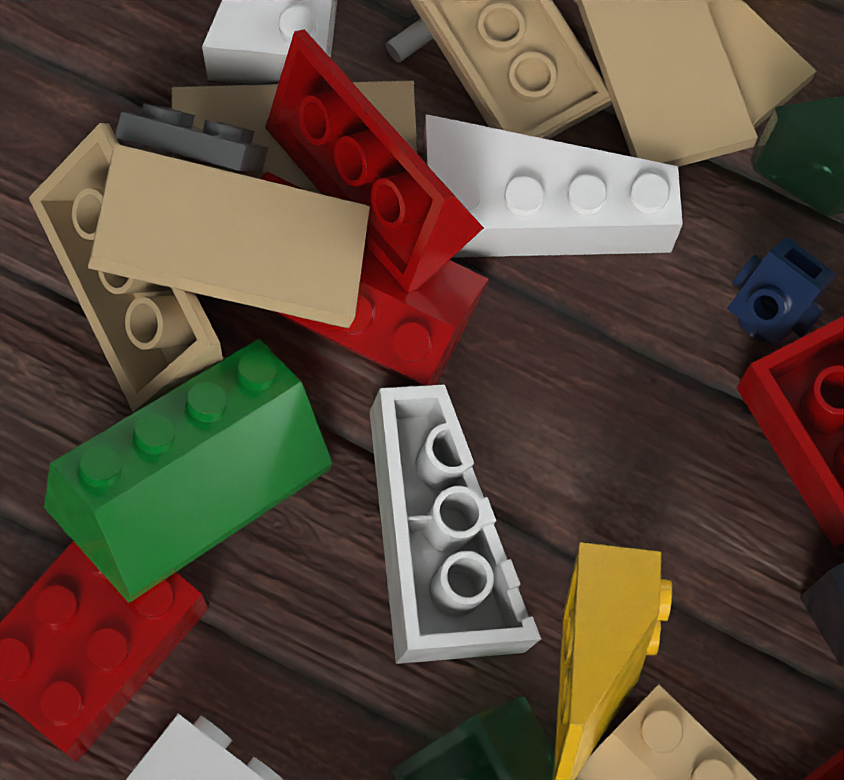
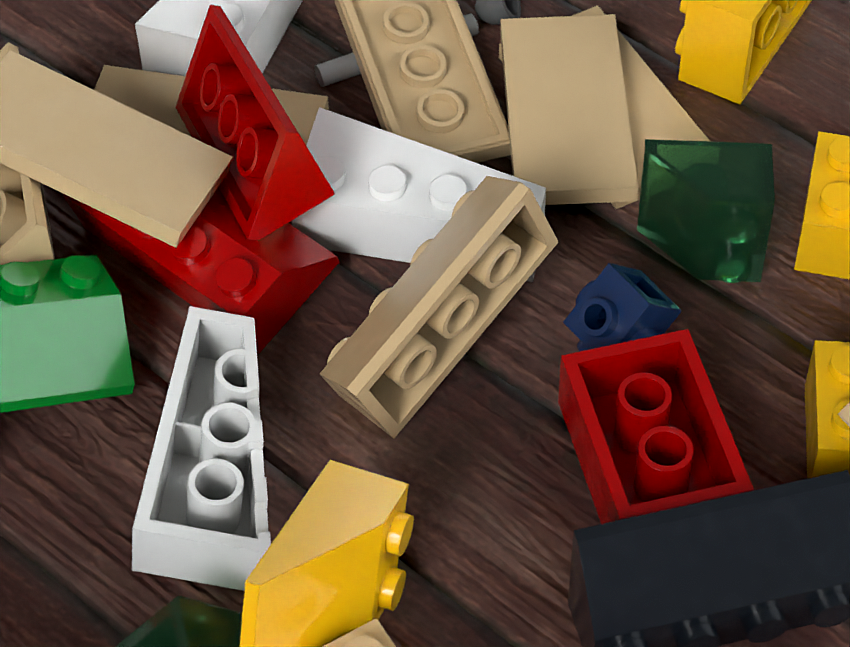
camera: 20 degrees right, 20 degrees down
dark grey plate [115,103,268,171] -> none
none -> tan slope [320,176,558,438]

